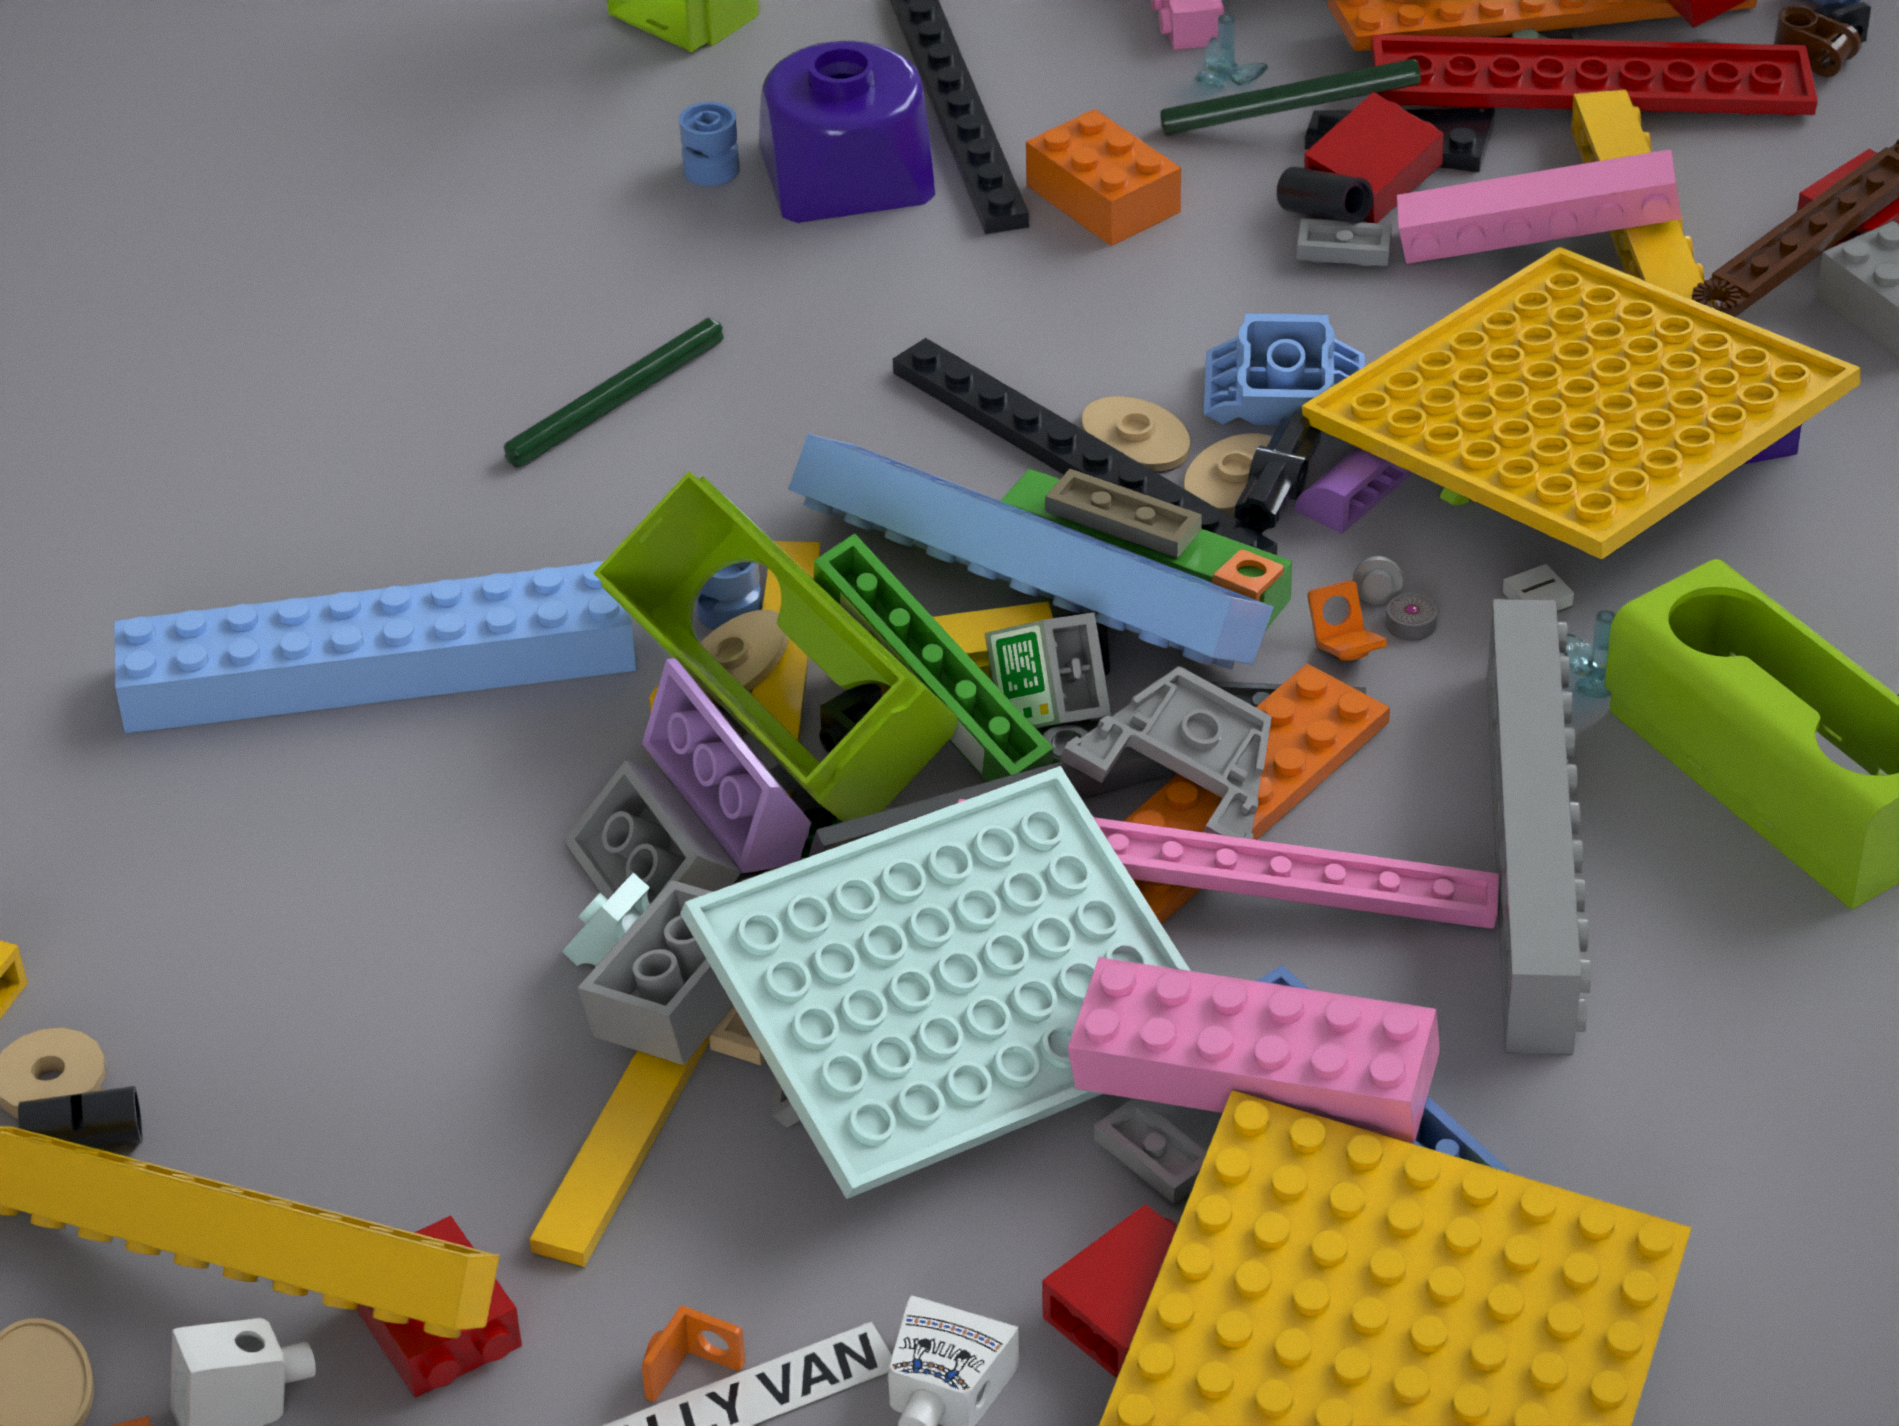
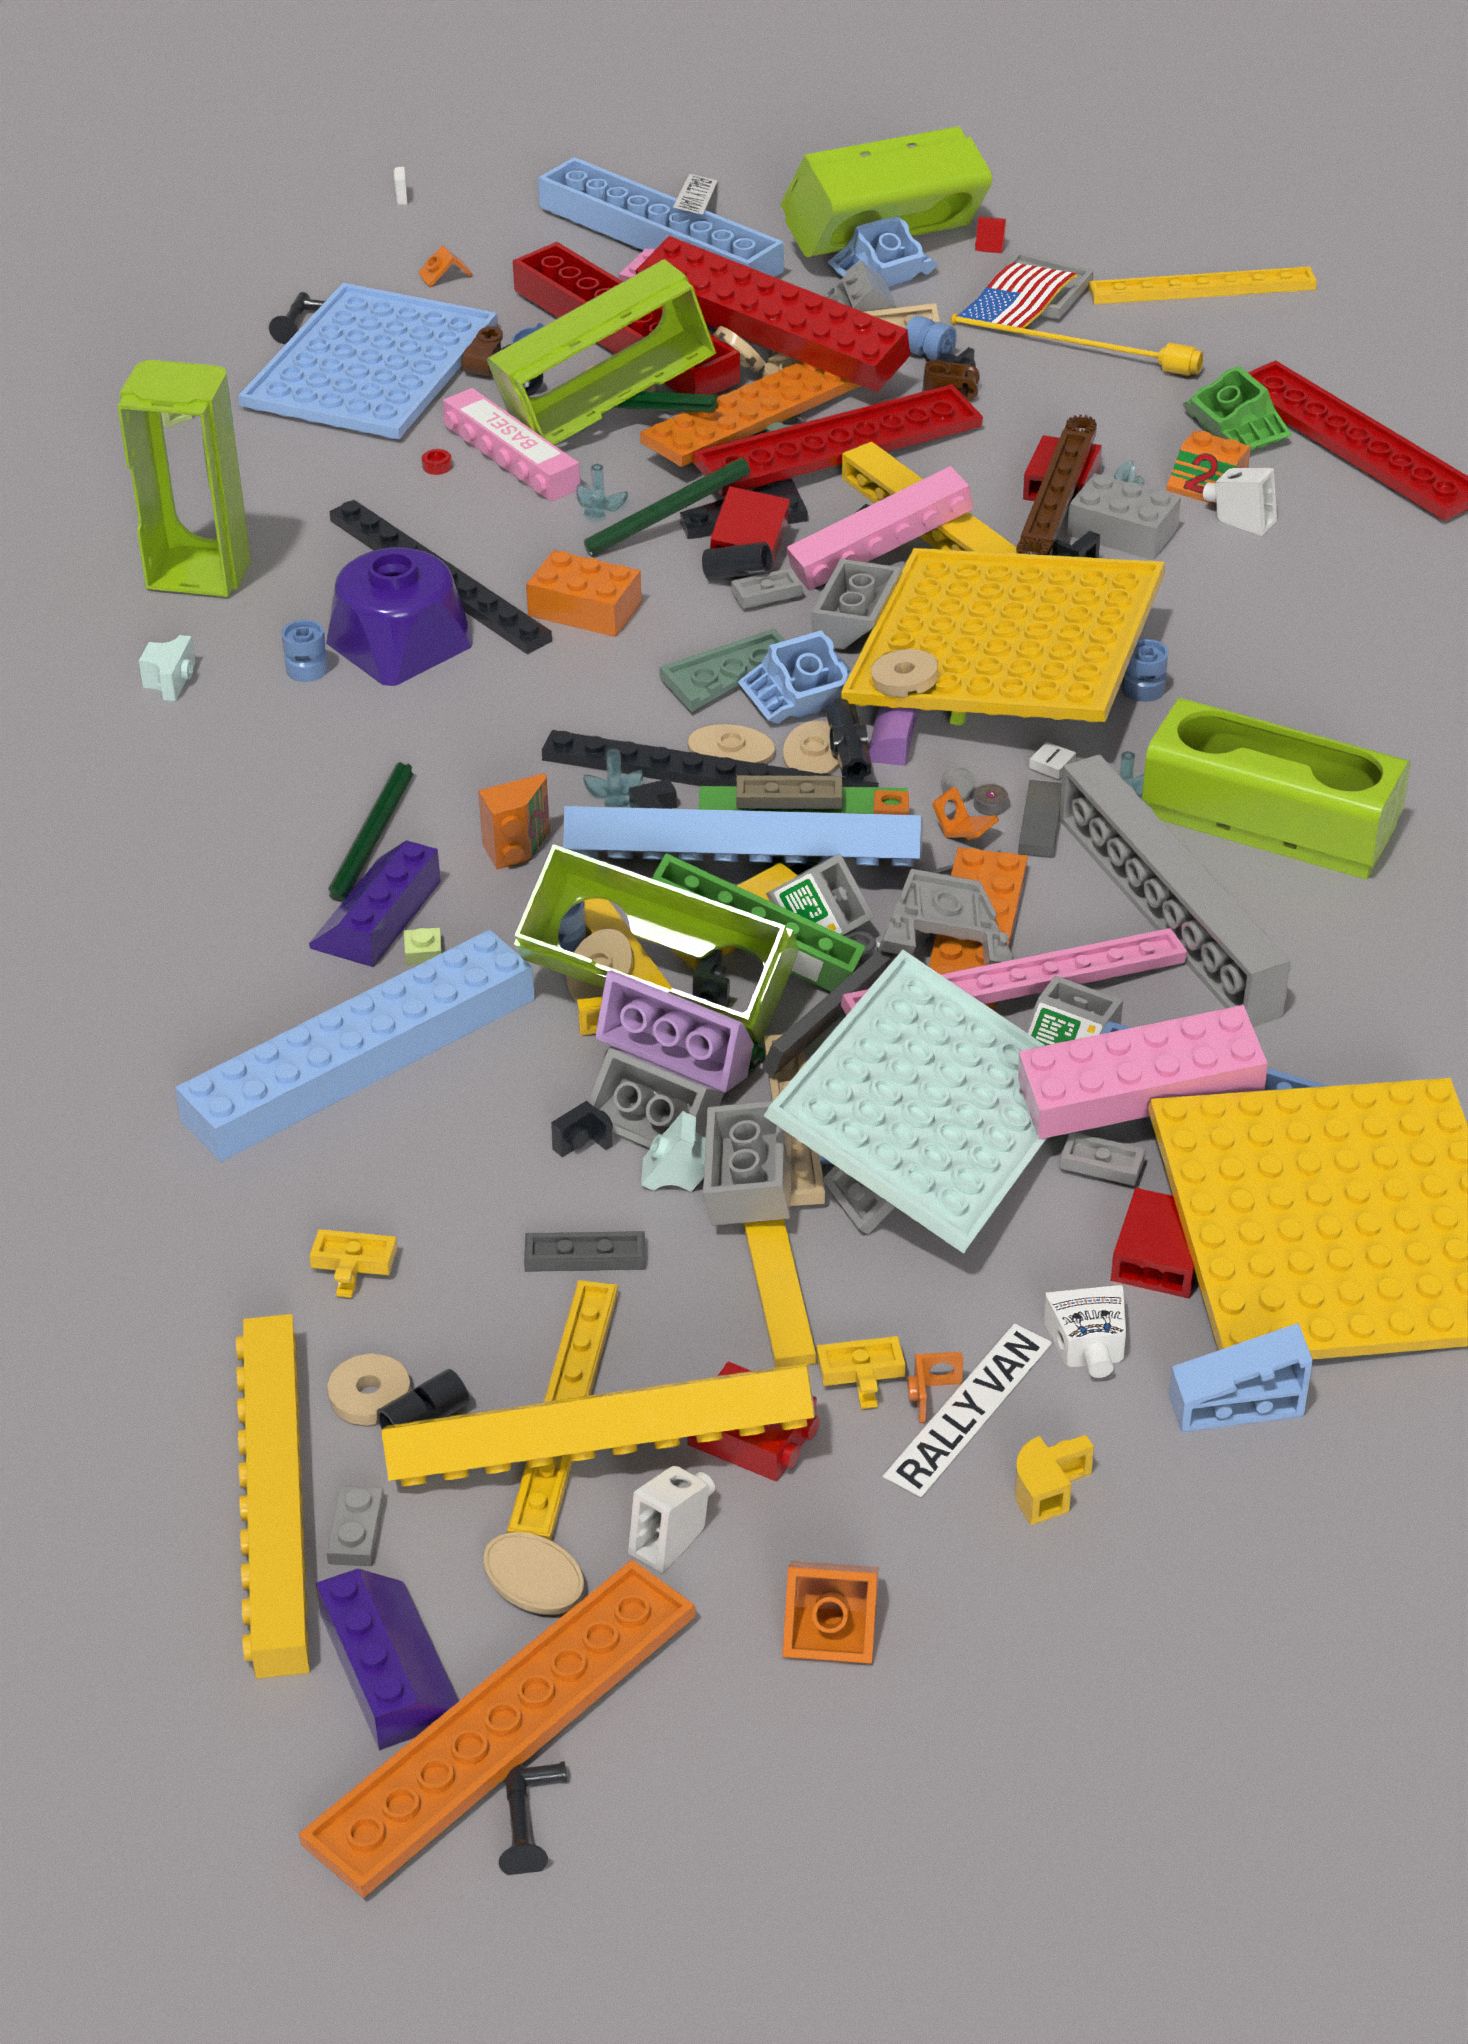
camera: 30 degrees left, 0 degrees up
none -> light aqua brick [139,635,195,701]
none -> dark purple slope [309,840,441,967]
none -> yellow plate [309,1229,398,1298]
none -> yellowish green plate [404,928,442,965]
none -> orange slope [478,773,550,869]
none -> yellow tile [507,1280,618,1541]
none -> dark grey tile [524,1231,645,1272]
none -> black bracket [551,1100,613,1158]
none -> clear light blue plant [583,749,643,808]
none -> black piece [629,778,677,809]
none -> sand green wing [660,629,786,712]
none -> light grey slope [811,559,902,649]
none -> yellow plate [816,1336,905,1409]
none -> tan tile [871,649,939,697]
none -> dark grey tile [1018,780,1062,857]
none -> slope [1026,975,1123,1046]
none -> black bracket [1052,531,1100,558]
none -> medium blue wheel [1122,639,1169,702]

